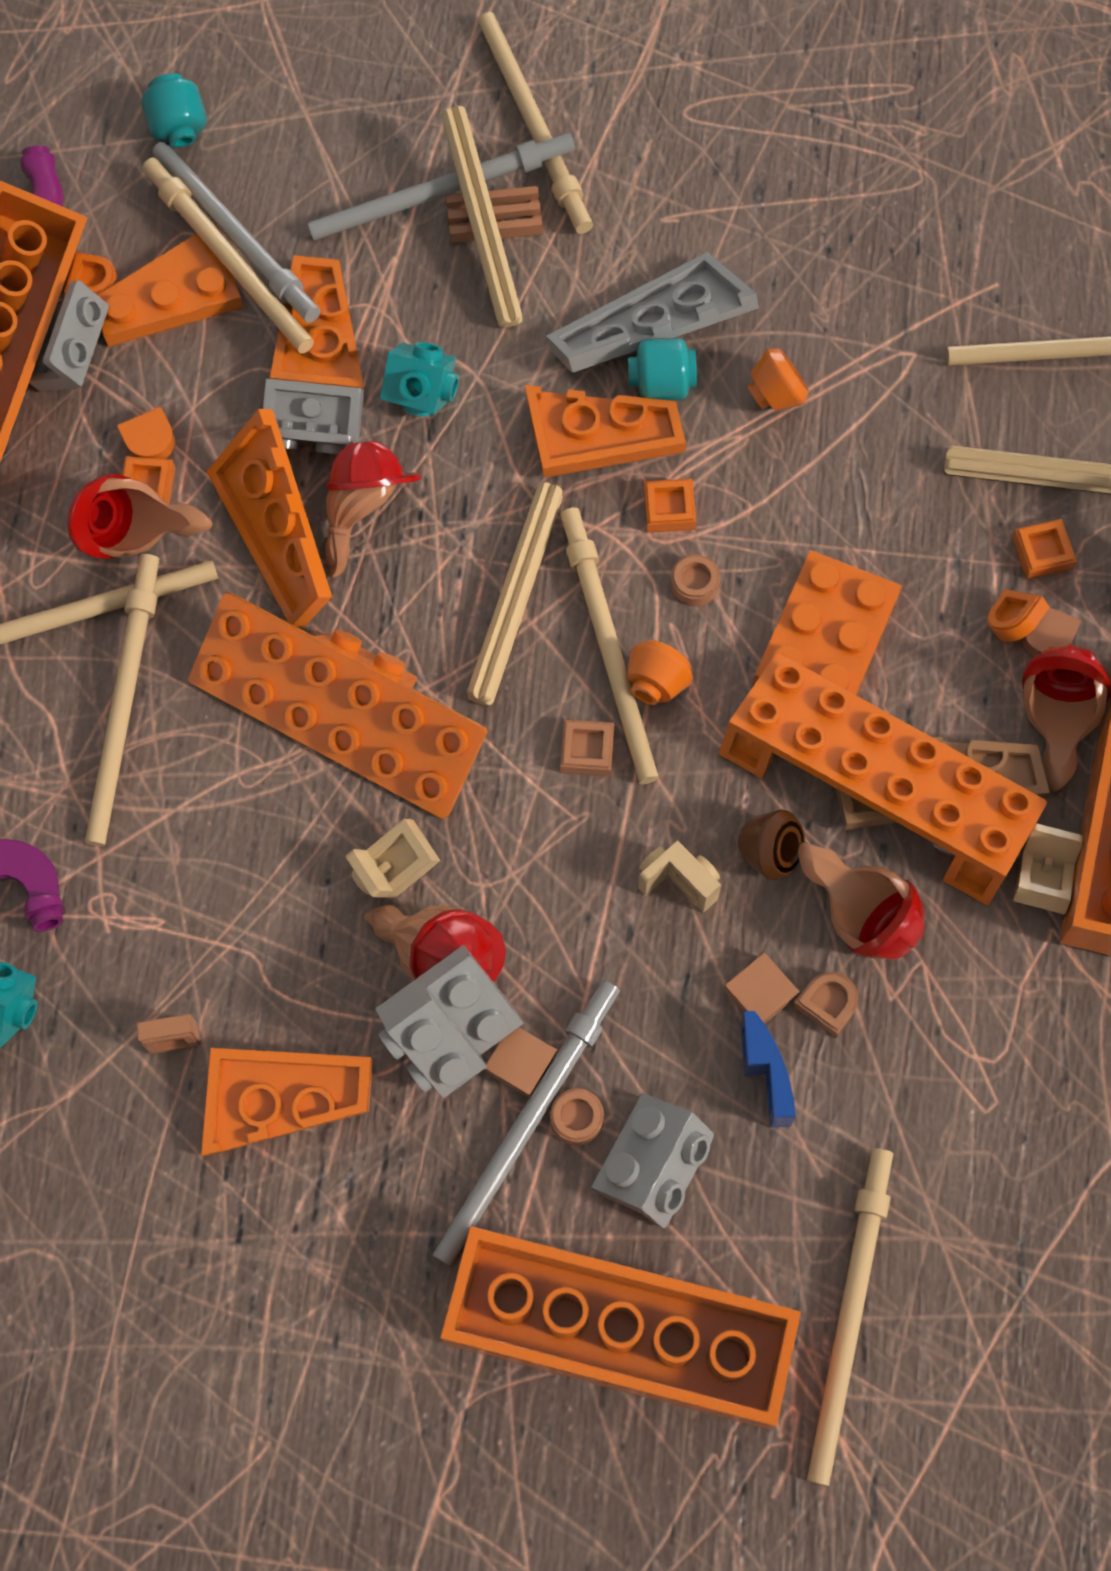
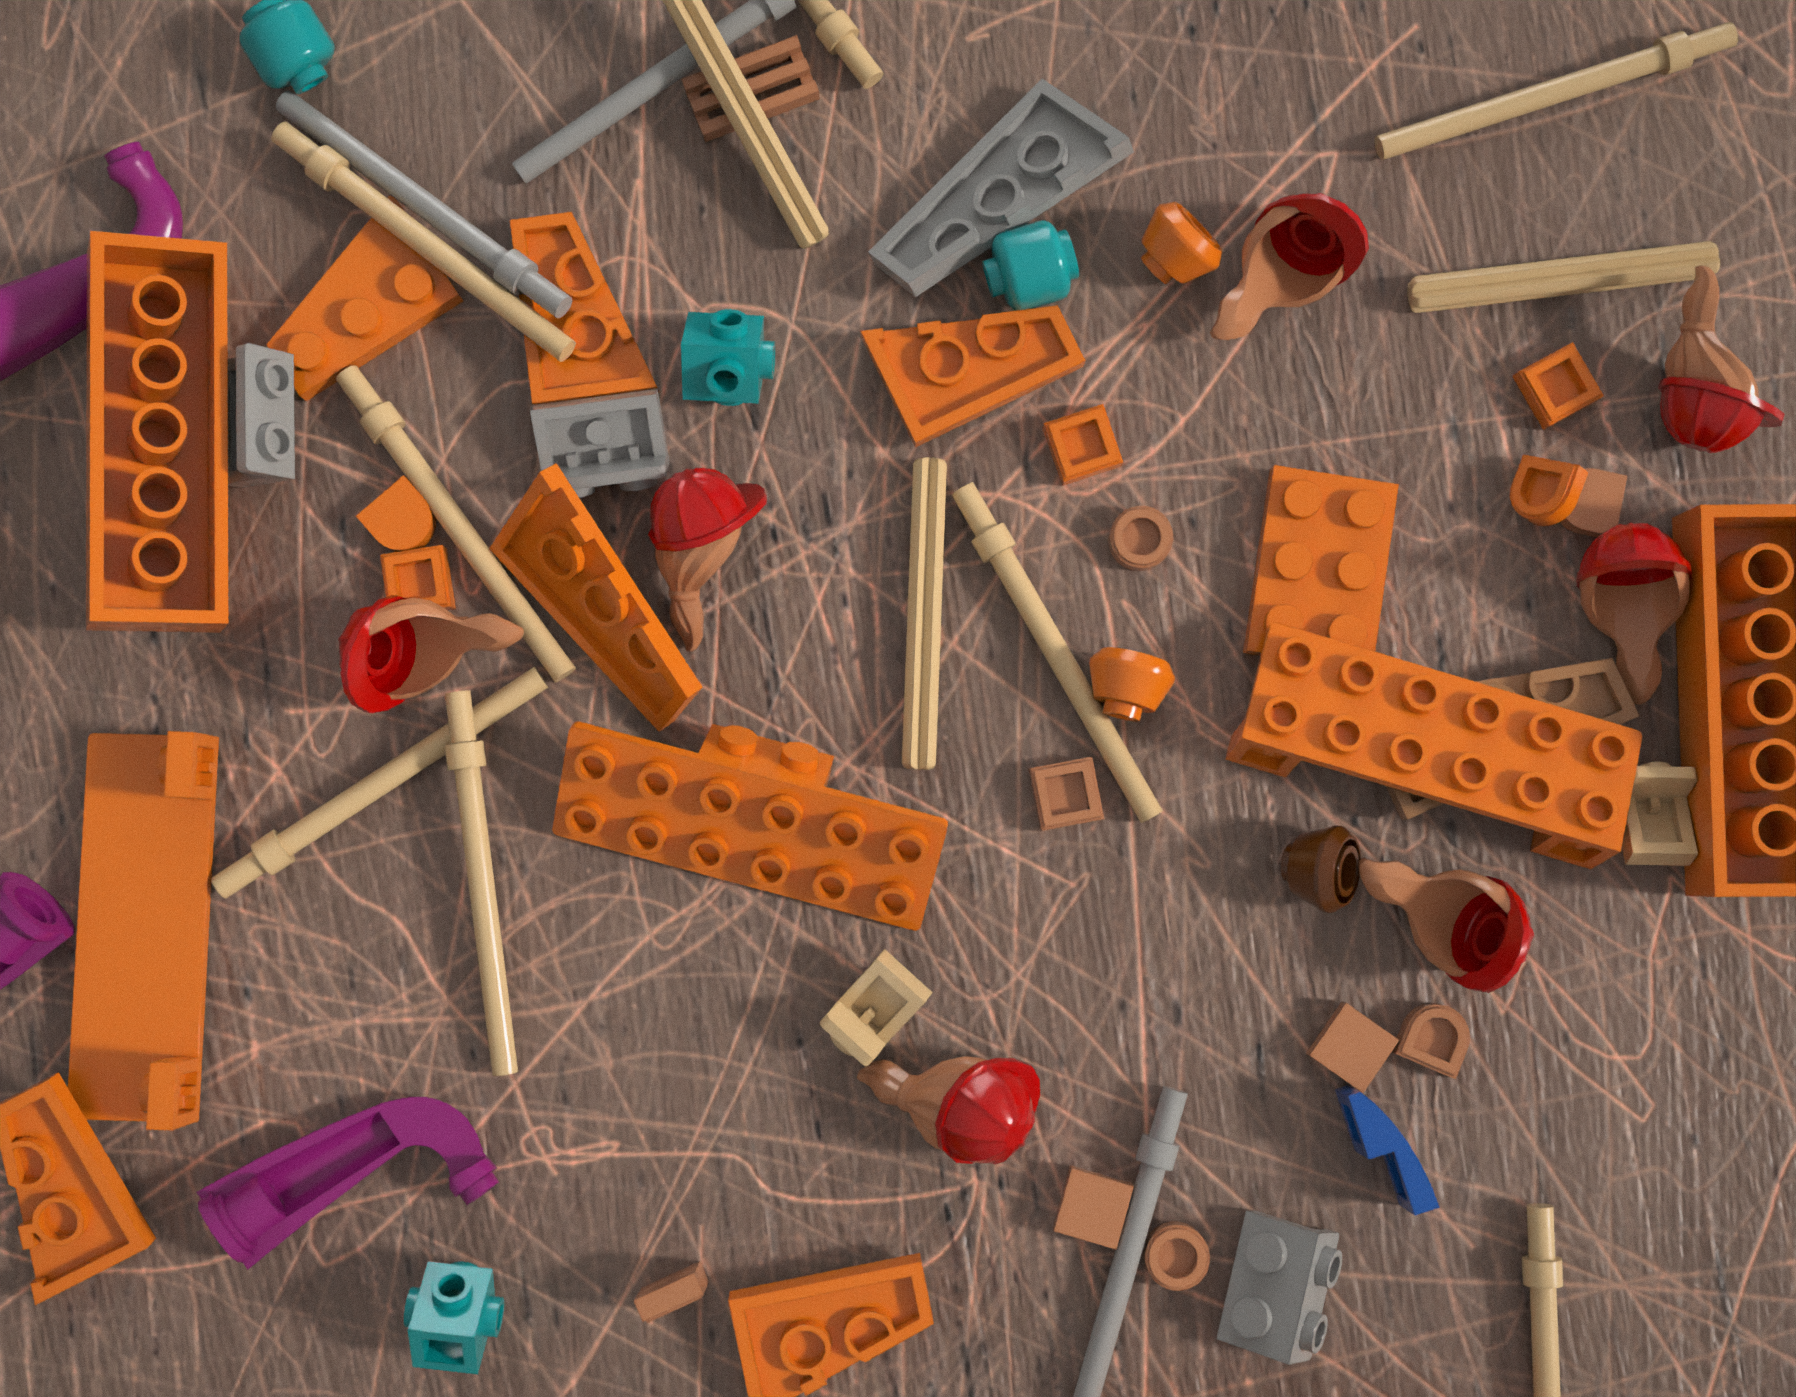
camera: 15 degrees left, 15 degrees up
orange tile [64,252,119,295] -> none
light grey plate [375,945,524,1099] -> none
tan bracket [638,840,721,913] -> none
none -> tan bar [336,365,576,683]
none -> piece [1209,193,1369,340]

